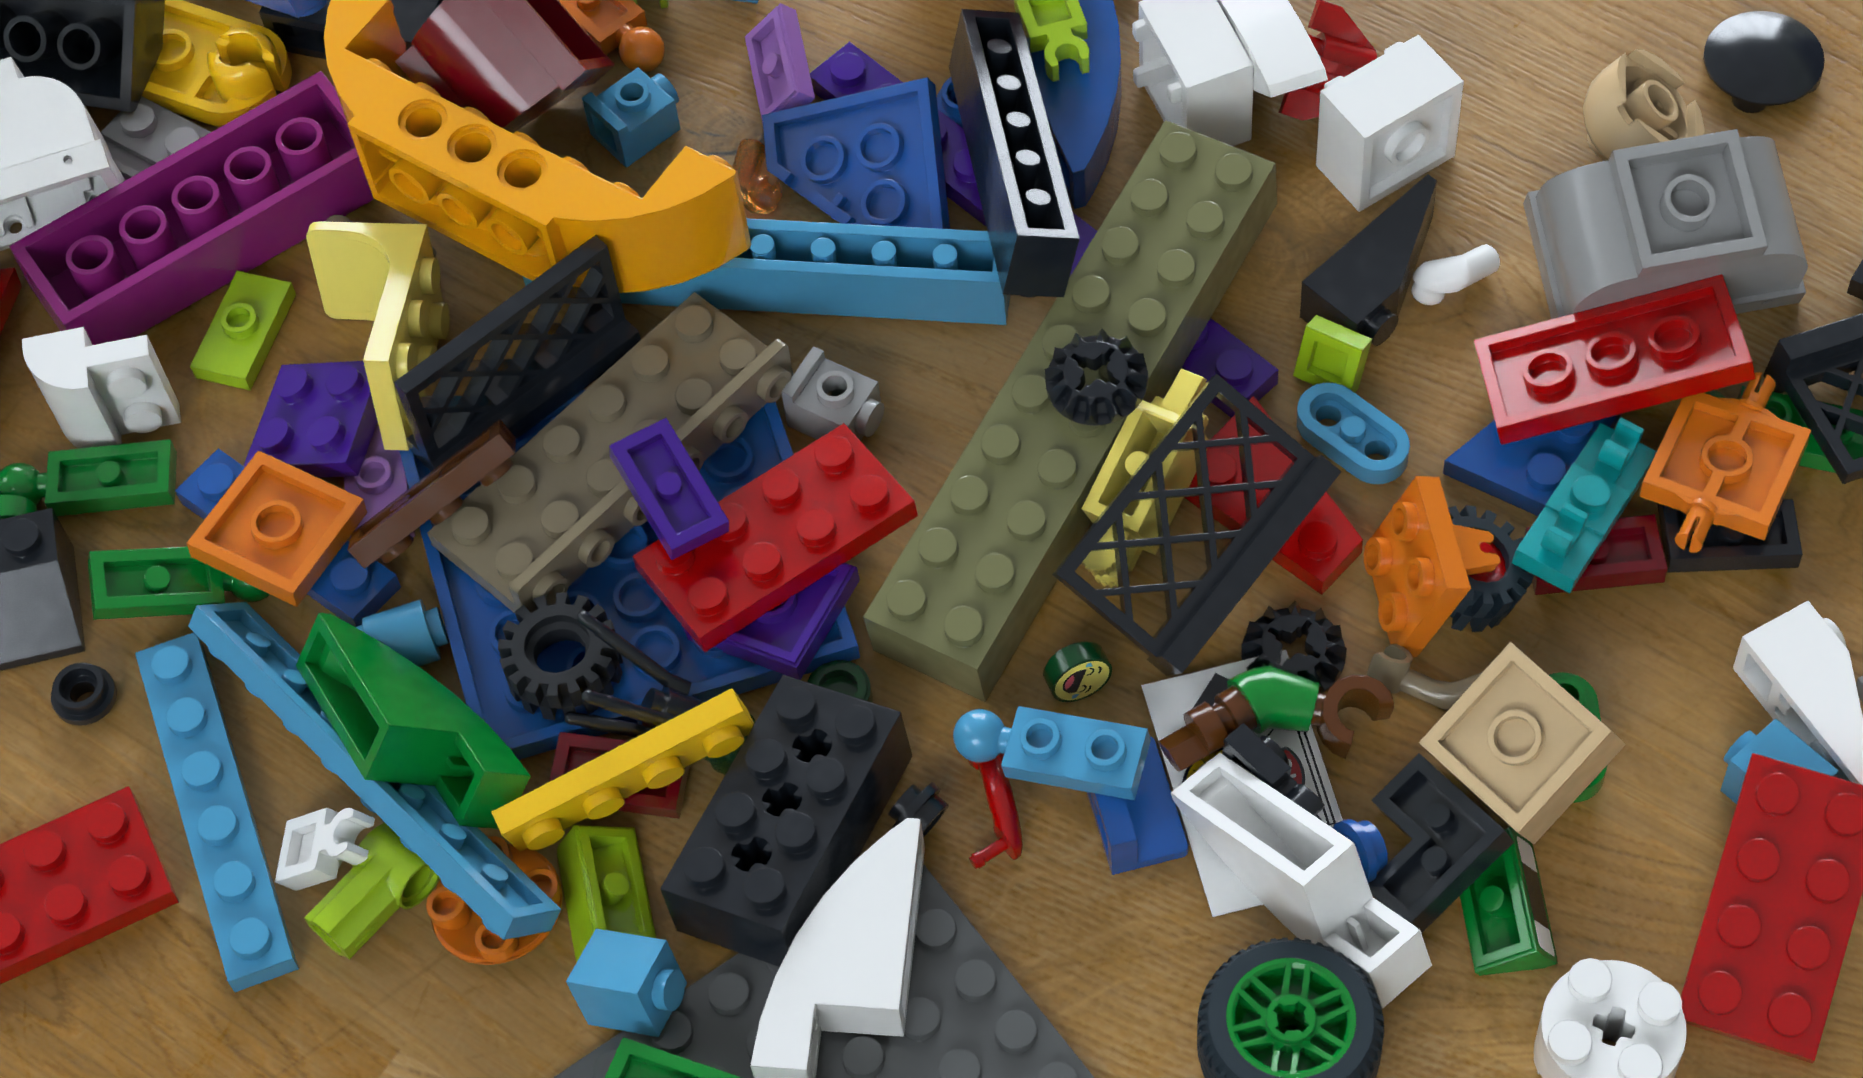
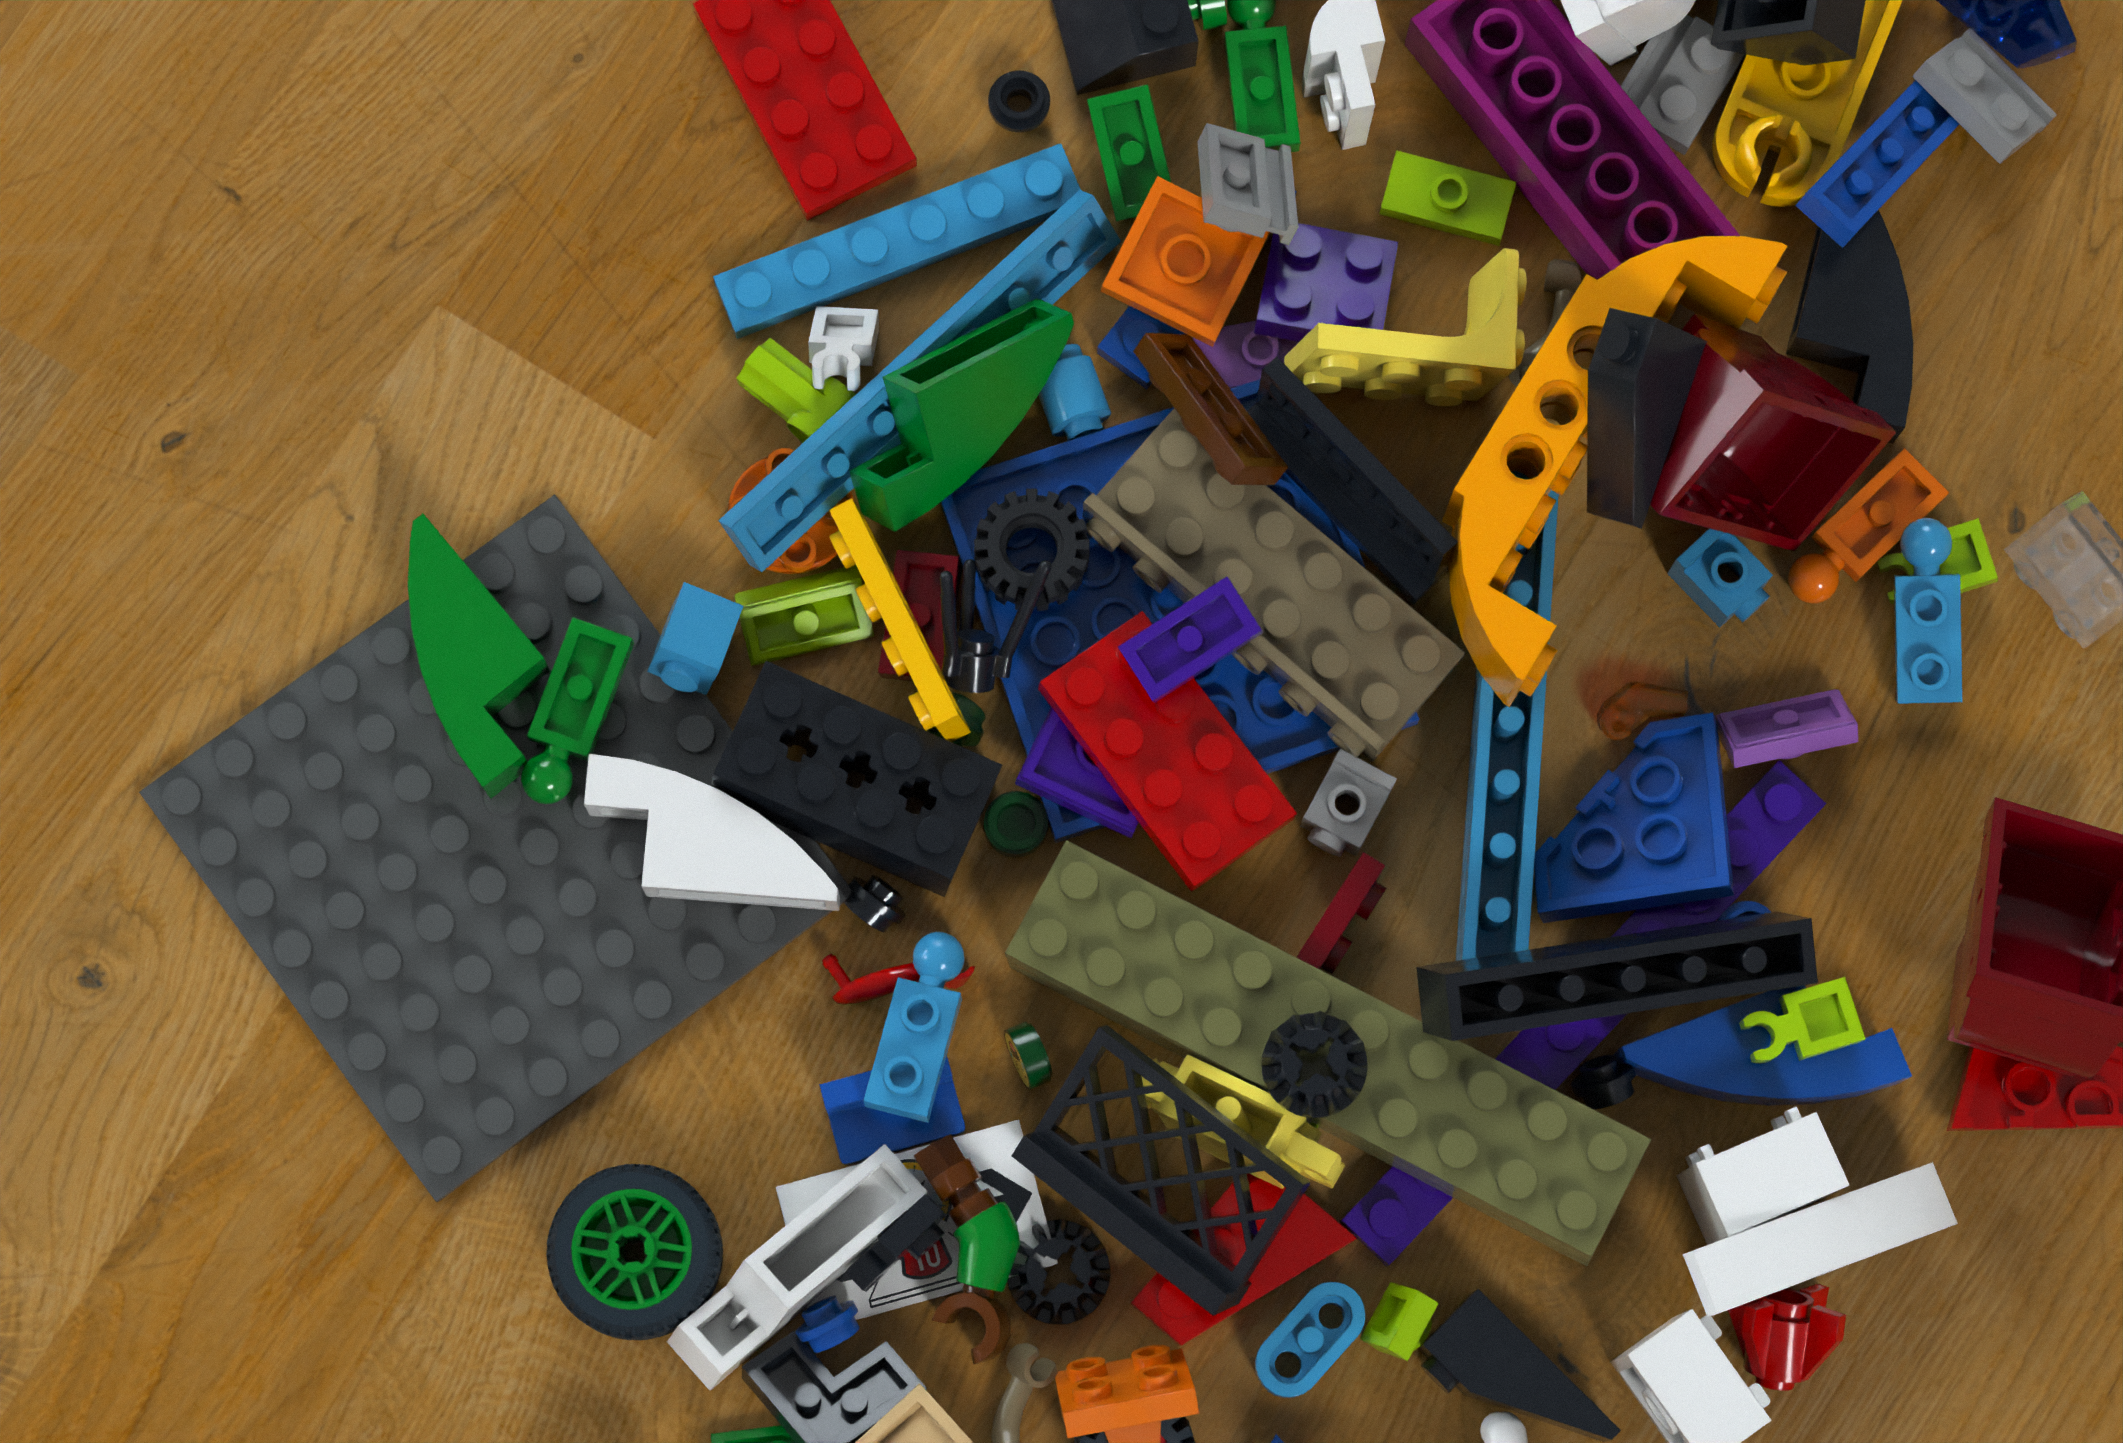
camera: 80 degrees right, 20 degrees up
none -> light grey plate [1197,123,1299,245]
none -> dark red plate [1296,852,1387,974]
none -> black plate [1571,1055,1636,1109]
none -> black slope [1587,308,1707,529]

